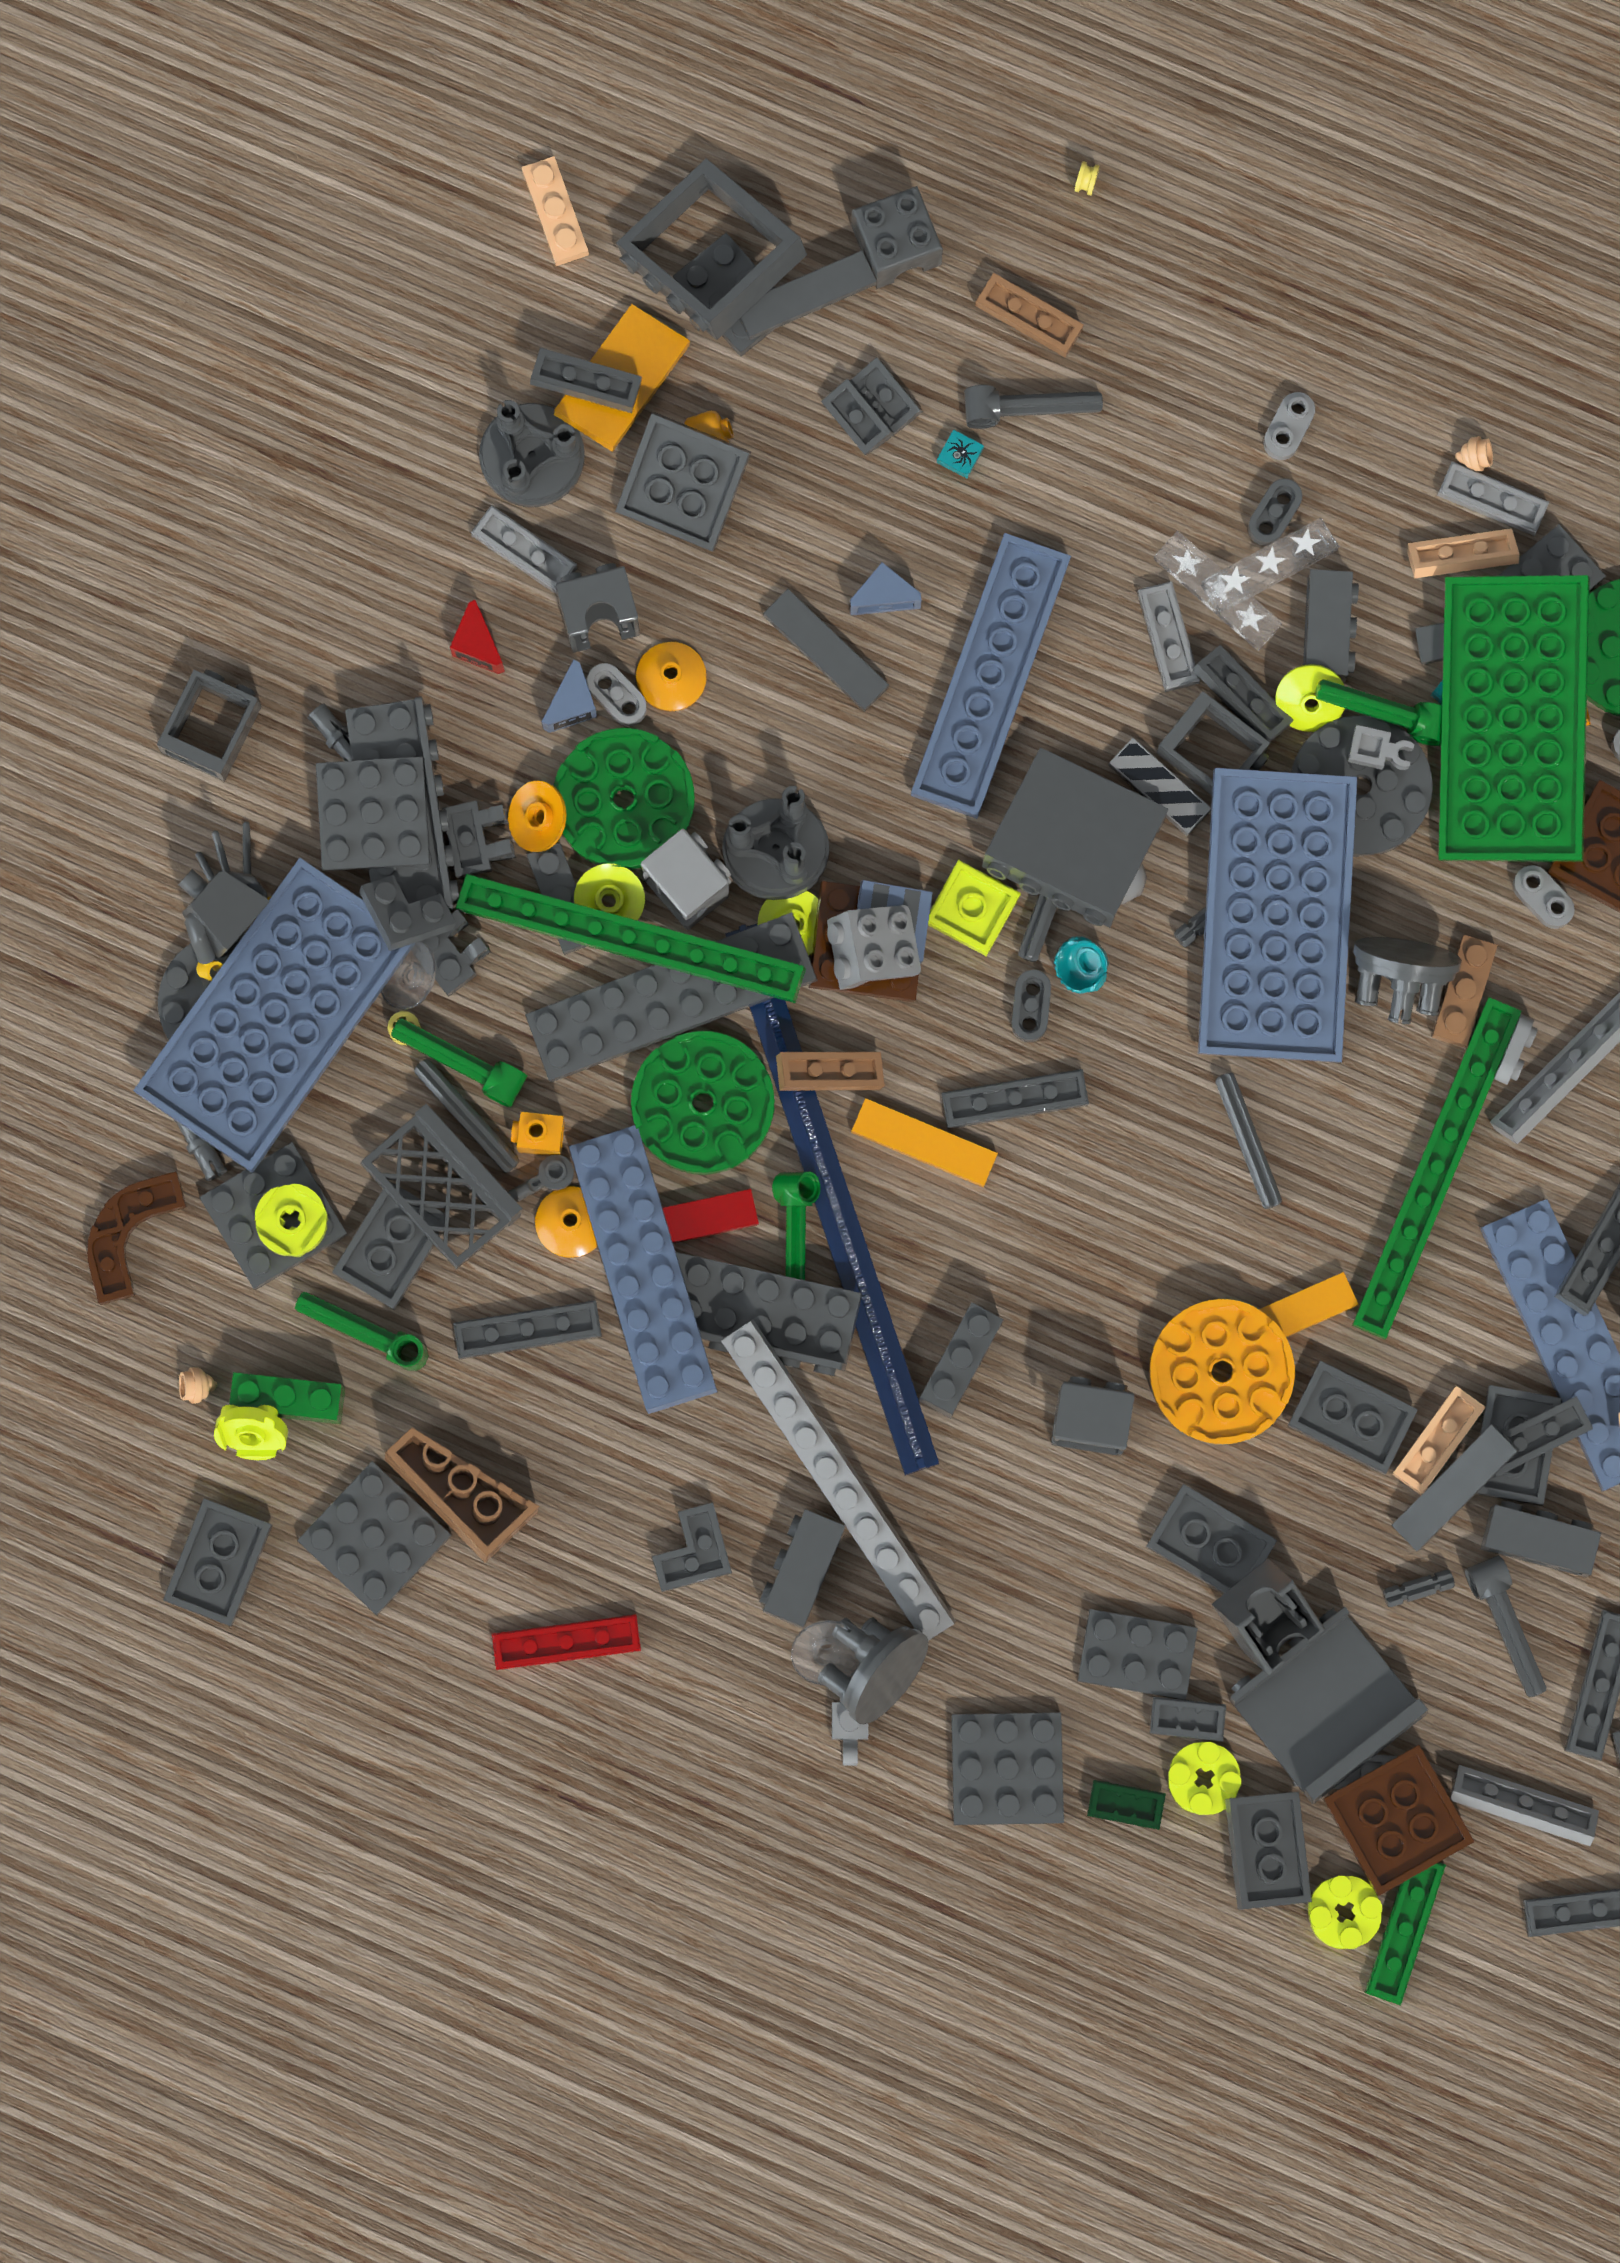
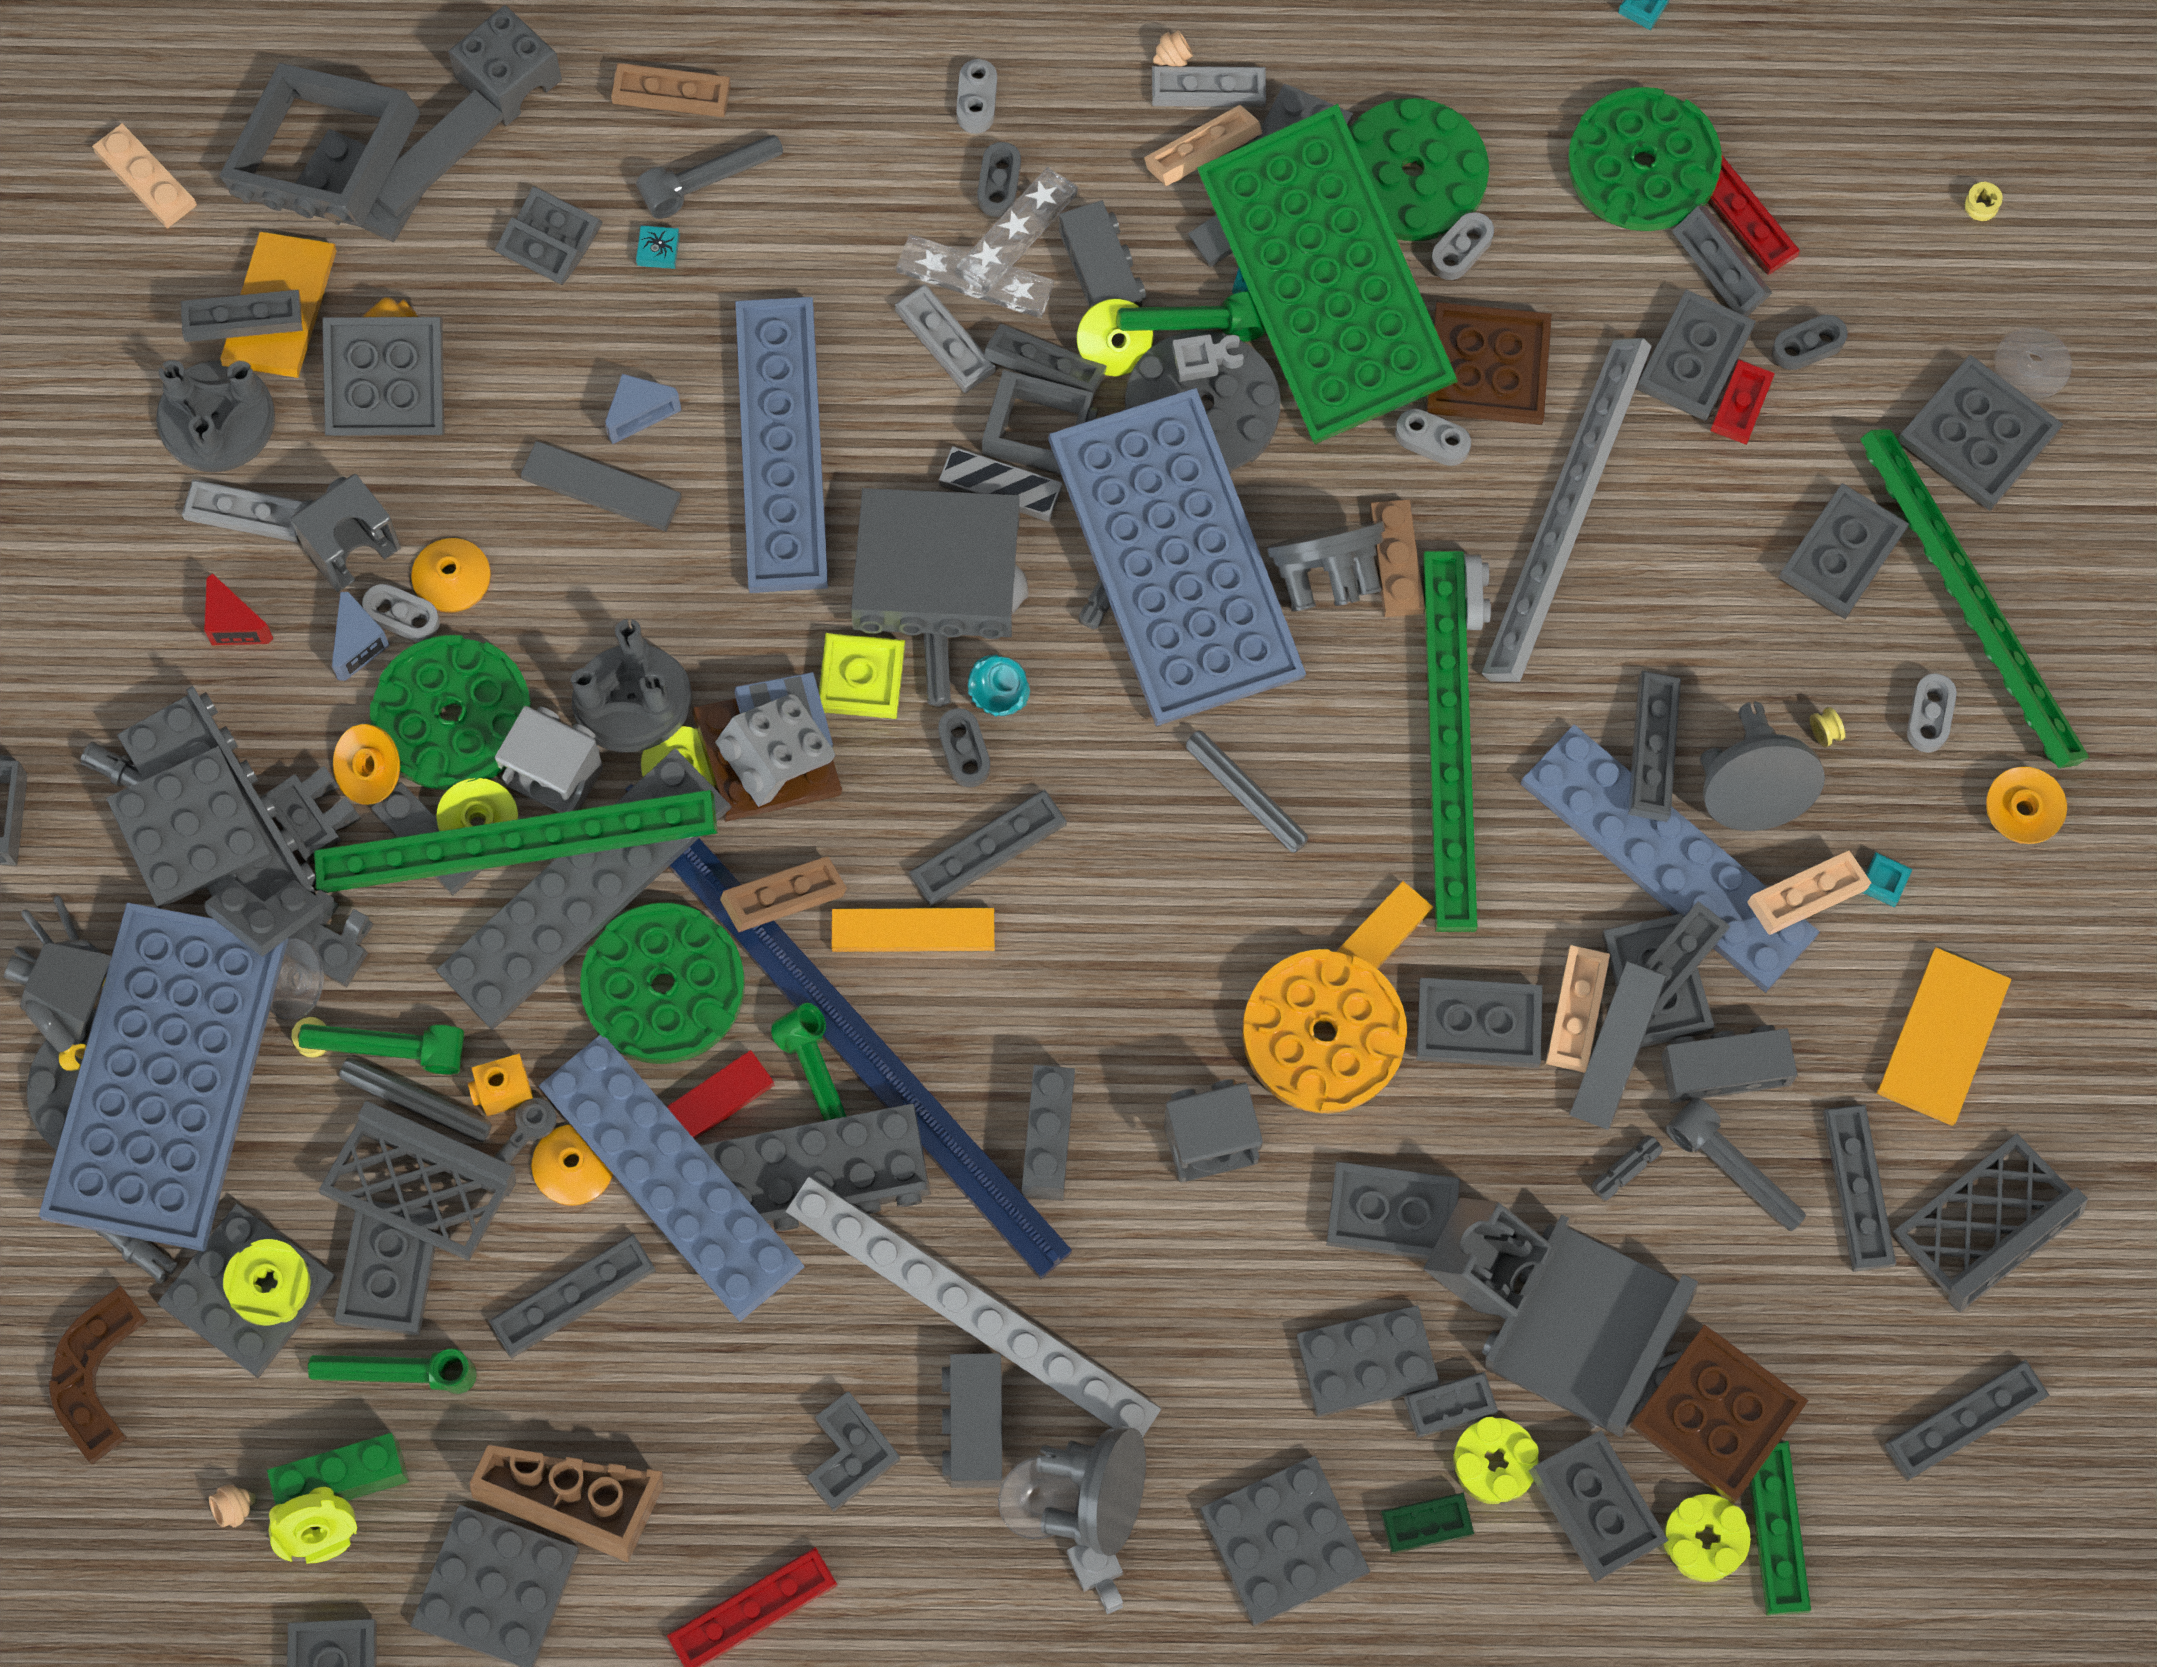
camera: 25 degrees left, 10 degrees down
light grey plate [1450,1765,1599,1846] -> none

